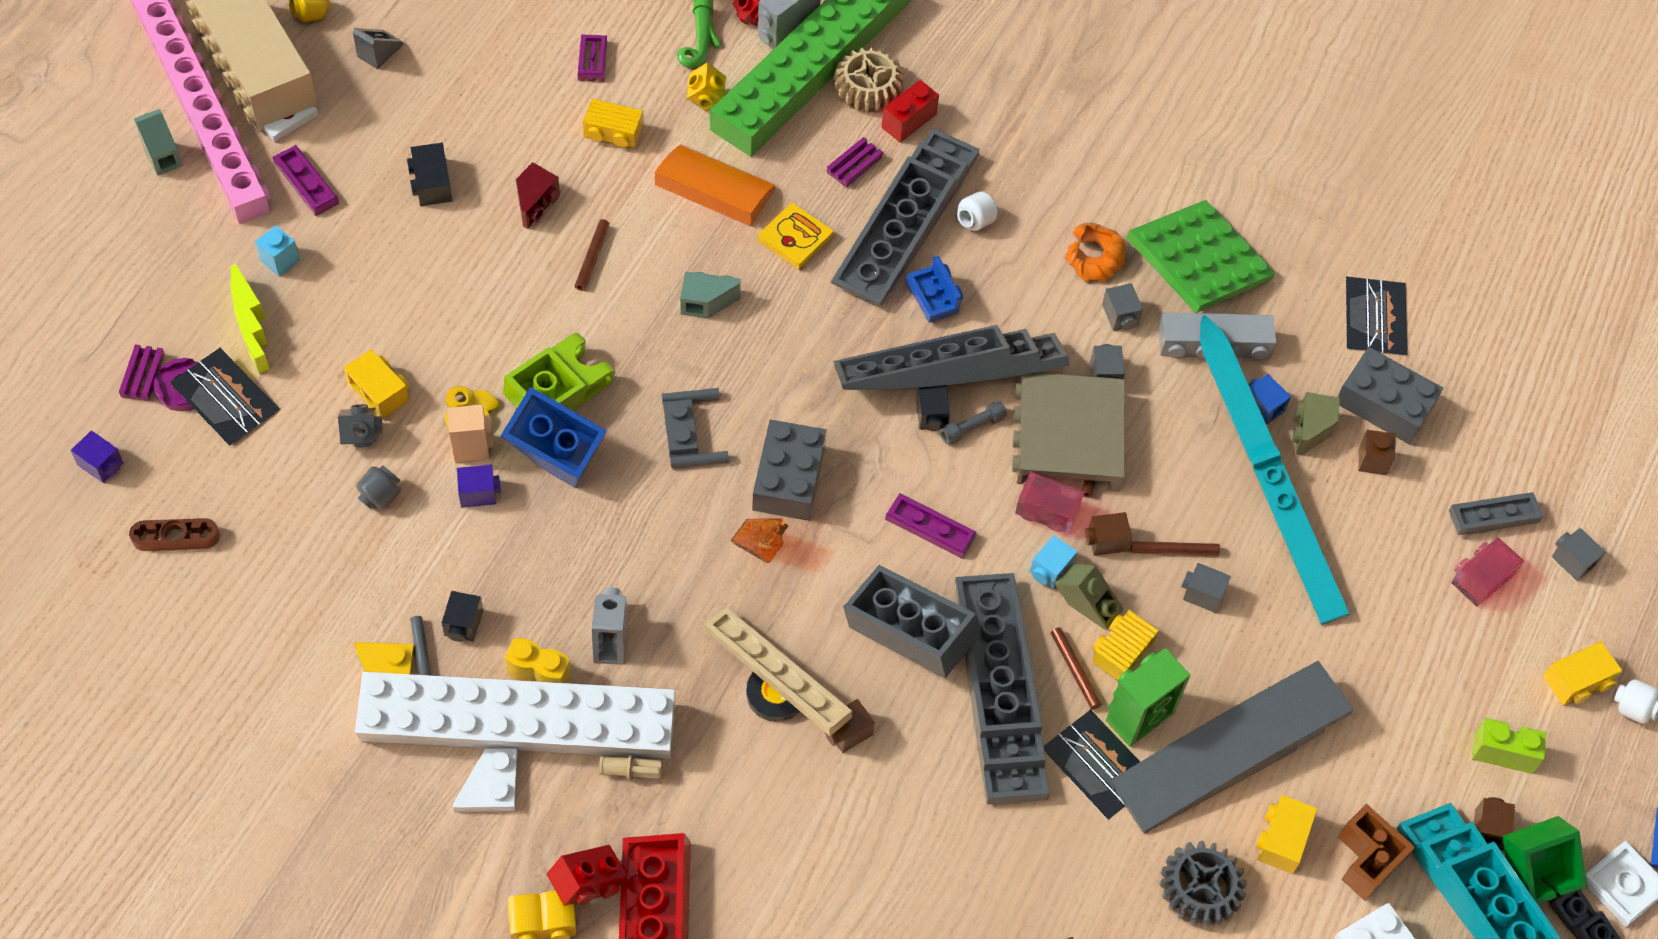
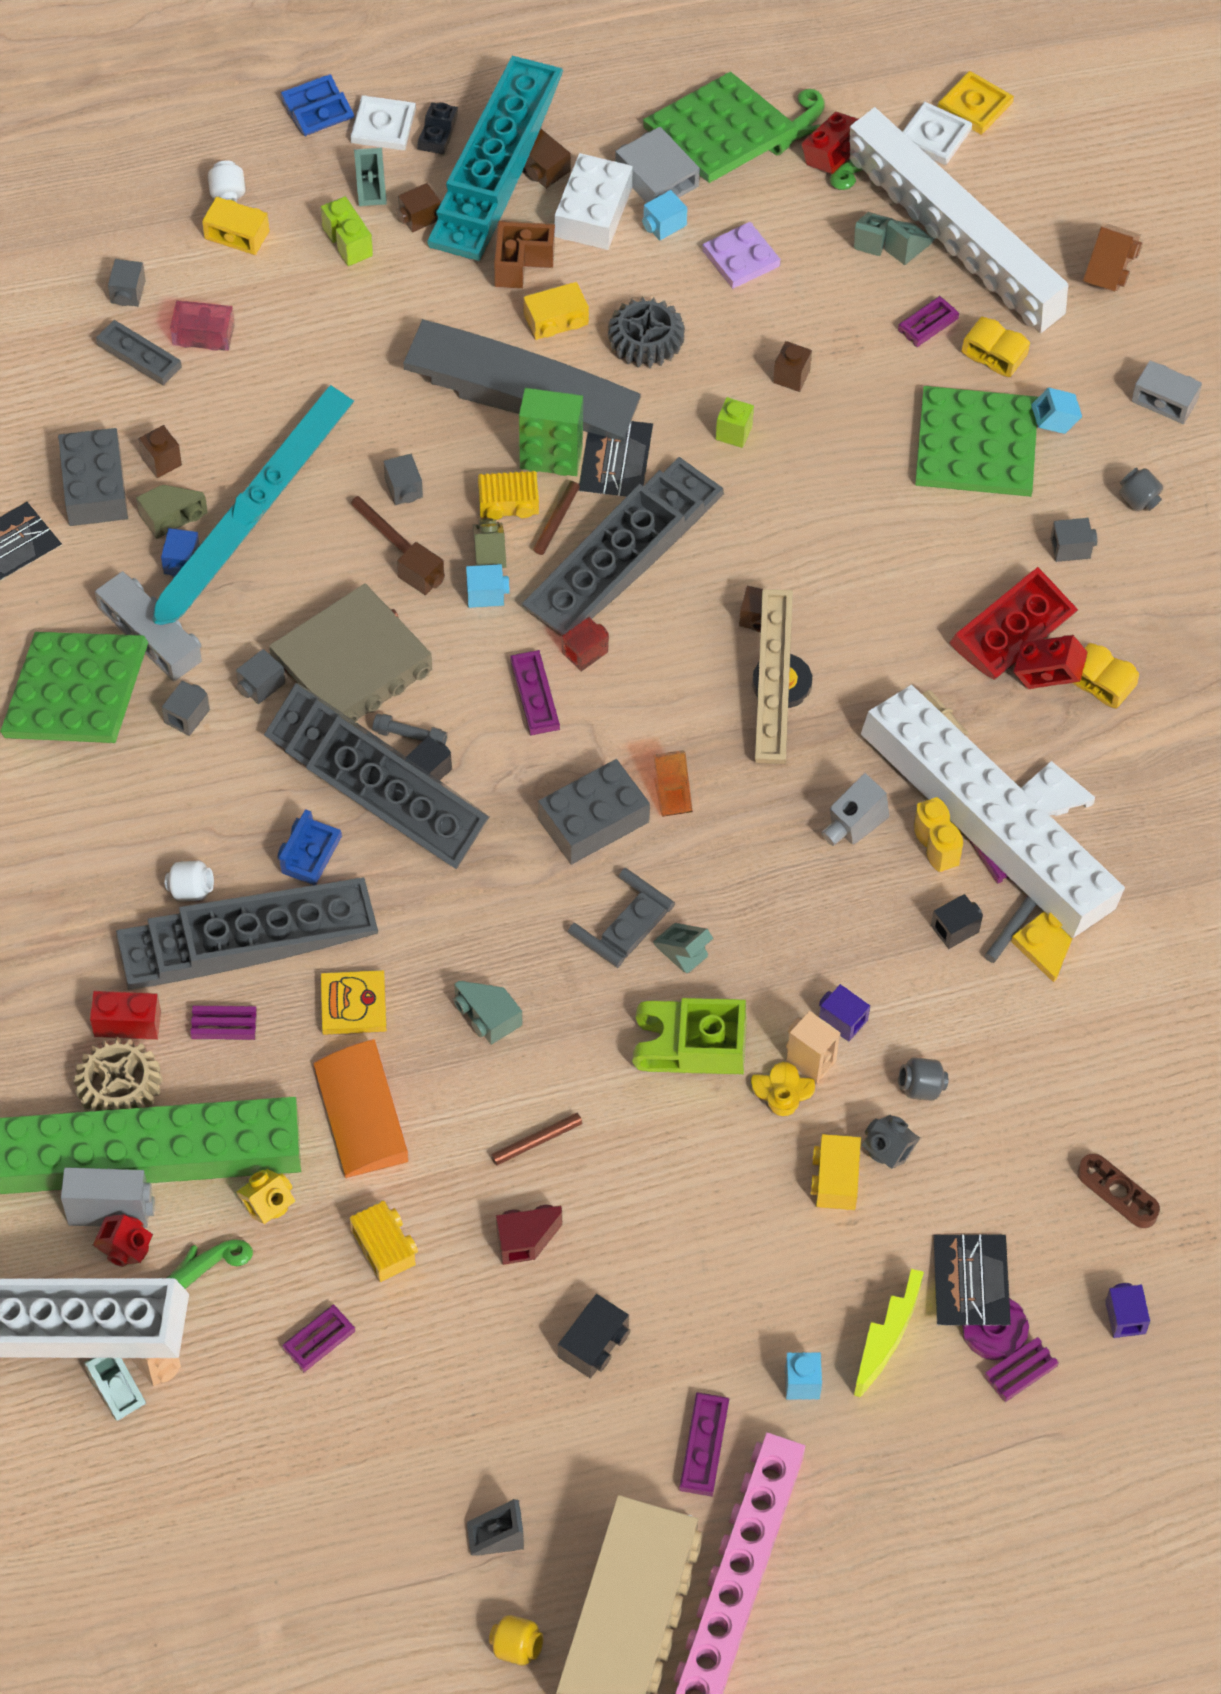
camera: 130 degrees left, 0 degrees up
sand green slope [134,109,183,176] -> none
blue slope [500,387,607,488] -> none
dark grey brick [843,565,981,678] -> none
clear pink brick [1015,472,1085,534] -> none
orange piece [1065,222,1128,282] -> none
green piece [1503,816,1587,904] -> none
none -> sand green slope [354,147,387,206]
none -> clear red brick [562,617,609,672]
none -> sand green slope [653,923,713,973]
none -> lime brick [716,397,754,448]

